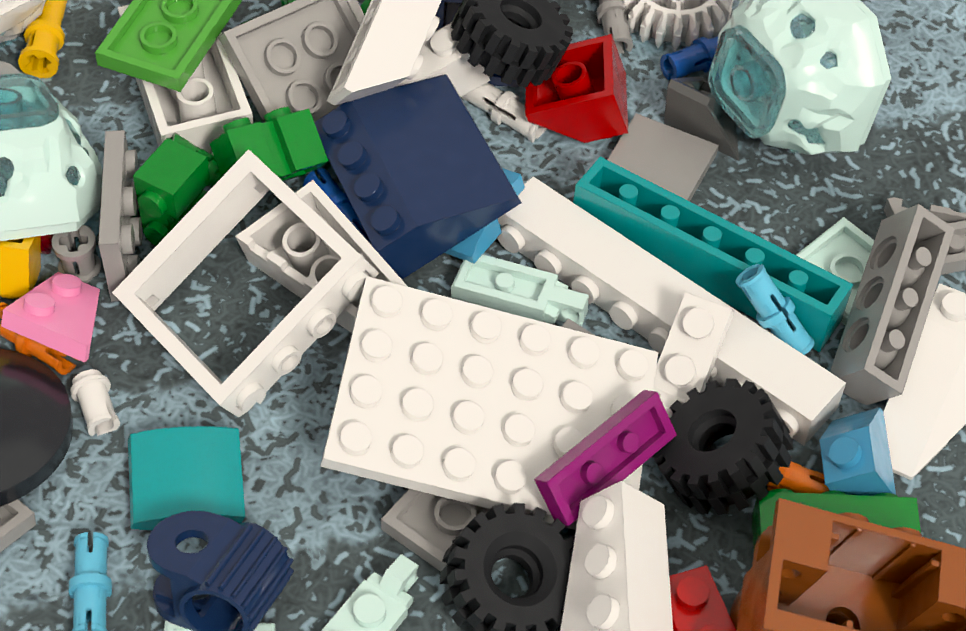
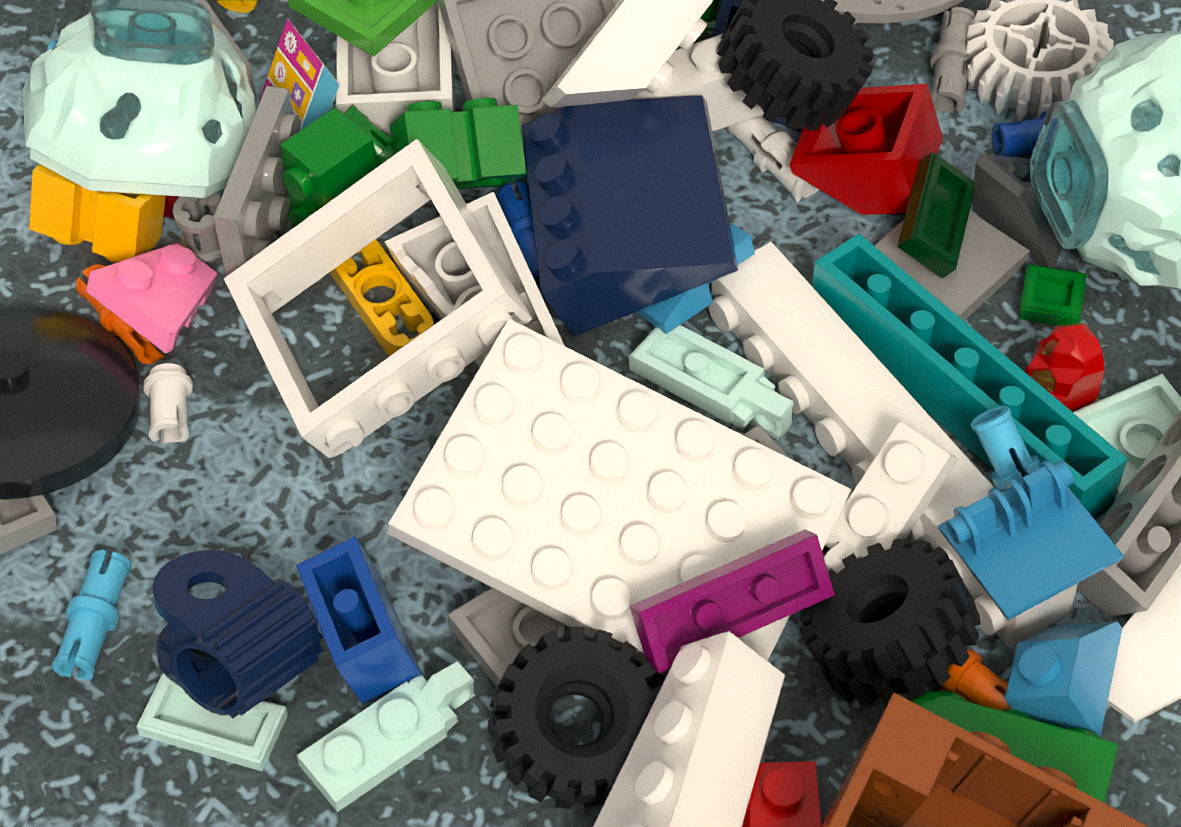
camera: 20 degrees right, 0 degrees up
teal slope [128,426,245,531] -> none
none -> sticker [259,19,340,130]
none -> blue brick [296,536,422,704]
none -> yellow beam [329,239,434,356]
none -> dark green tile [897,152,974,278]
none -> dark azure hinge [938,460,1124,620]
none -> green tile [1018,264,1087,326]
none -> red rock [1024,323,1105,412]

